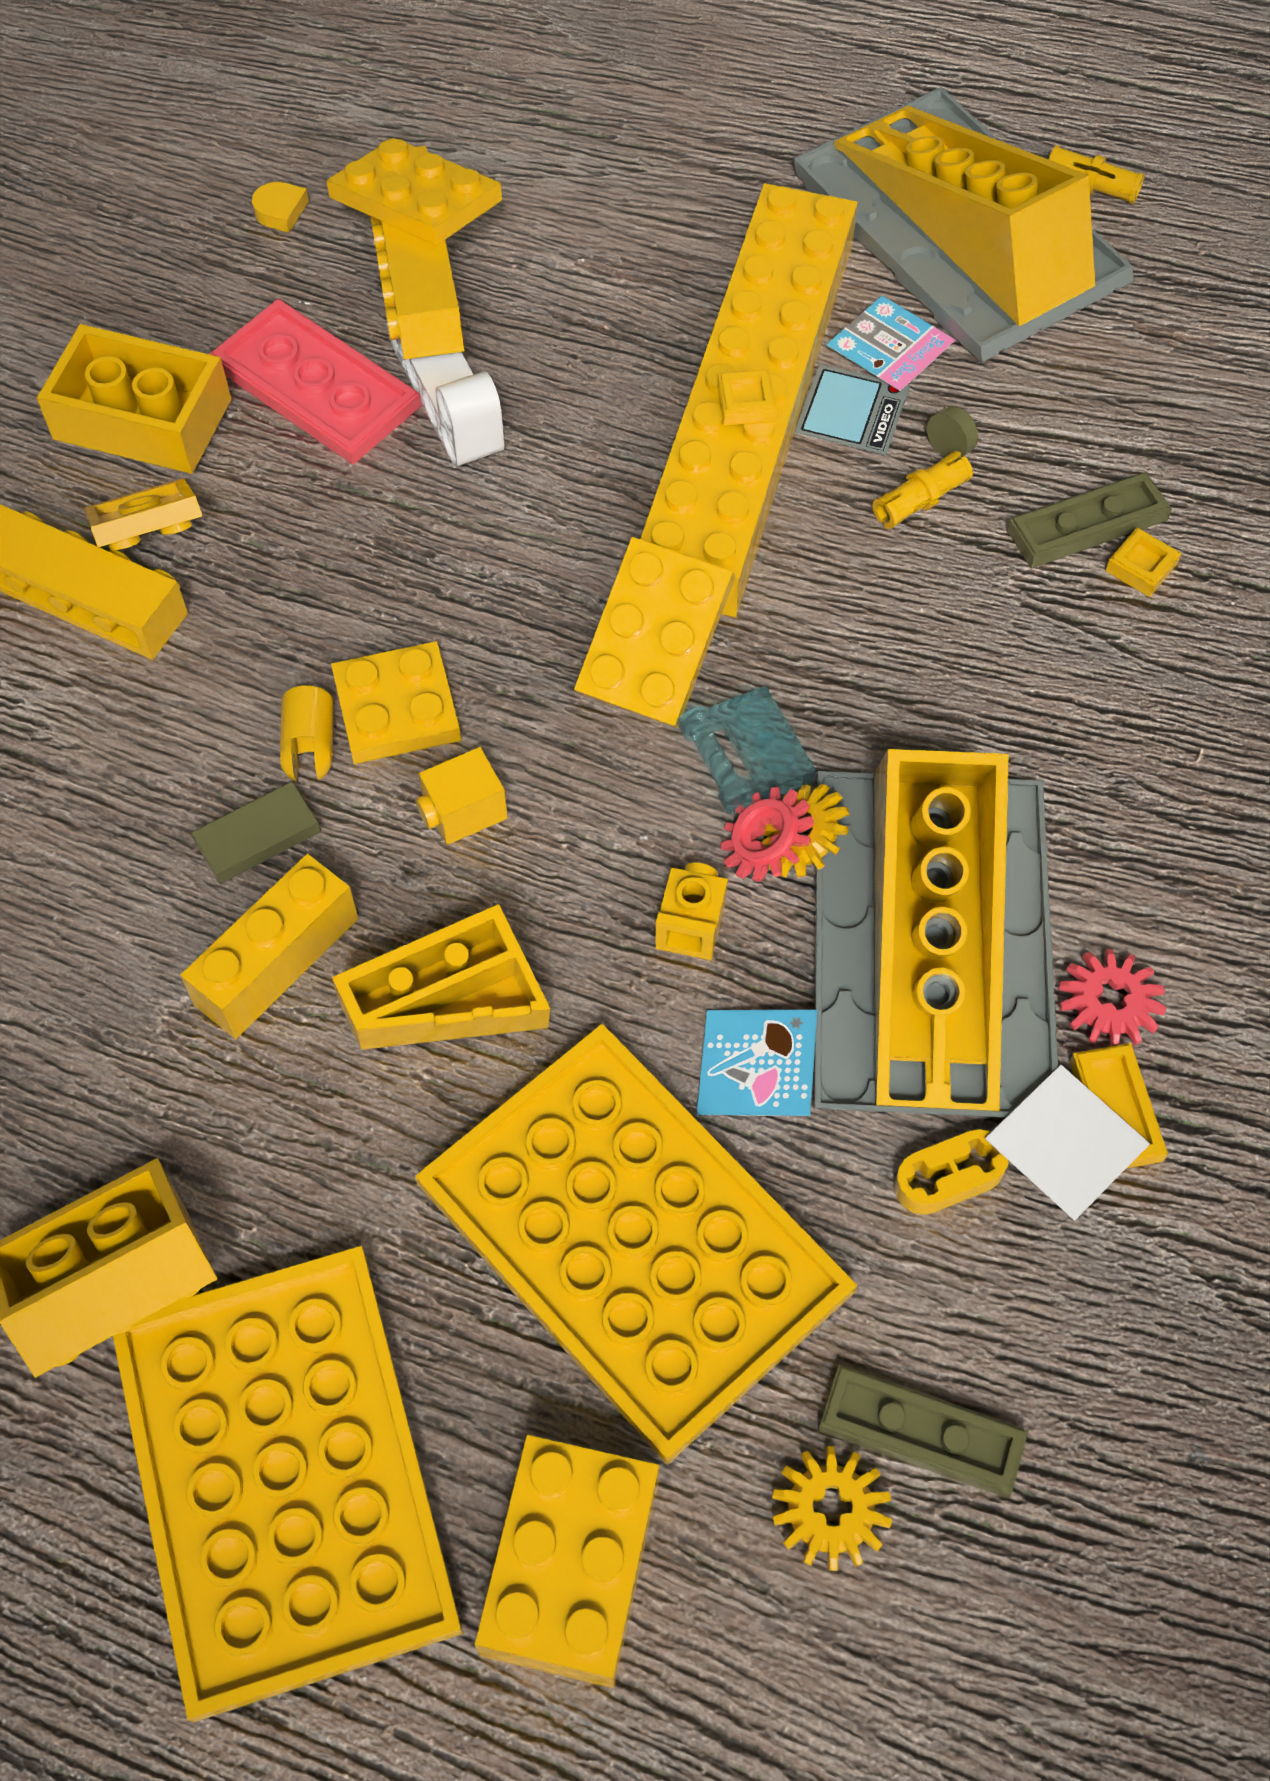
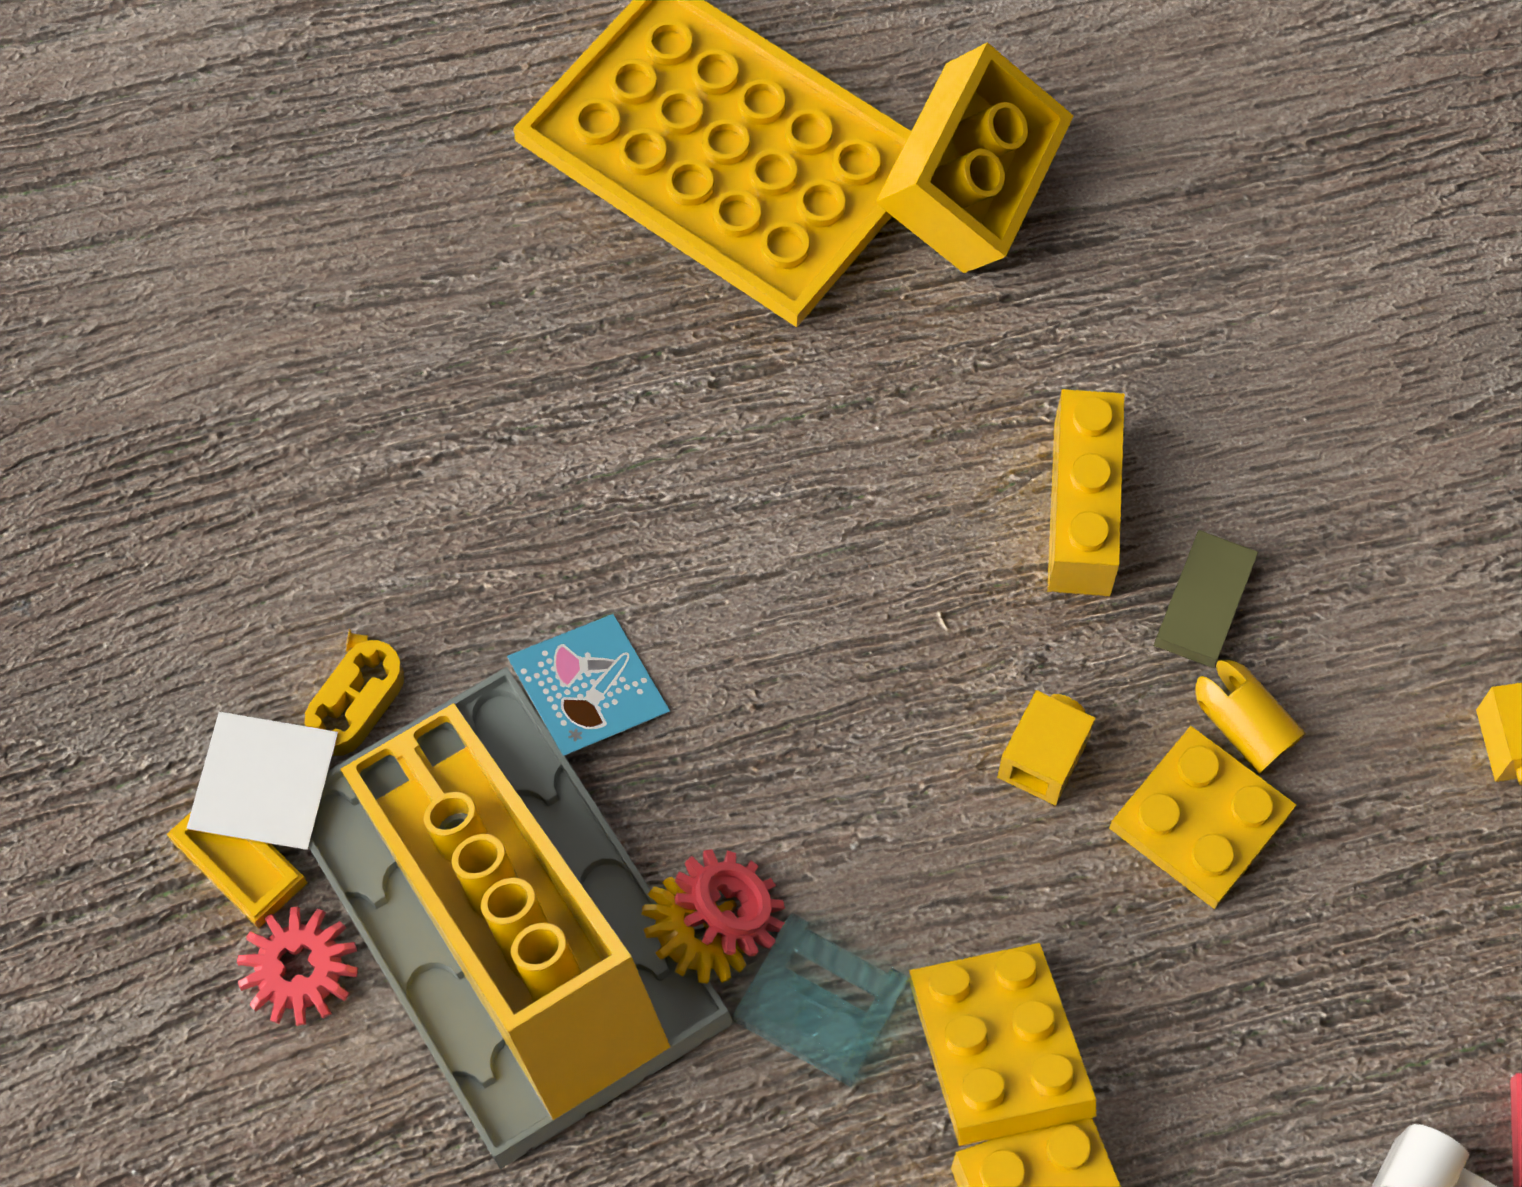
camera: 145 degrees right, 5 degrees up
yellow wedge [332,904,550,1050] -> none
yellow plate [415,1024,857,1465] -> none
yellow brick [475,1435,659,1689] -> none
yellow brick [655,863,728,961] -> none
yellow gear [772,1446,892,1571] -> none
olive tile [818,1364,1029,1499] -> none
none -> yellow piece [345,629,368,653]

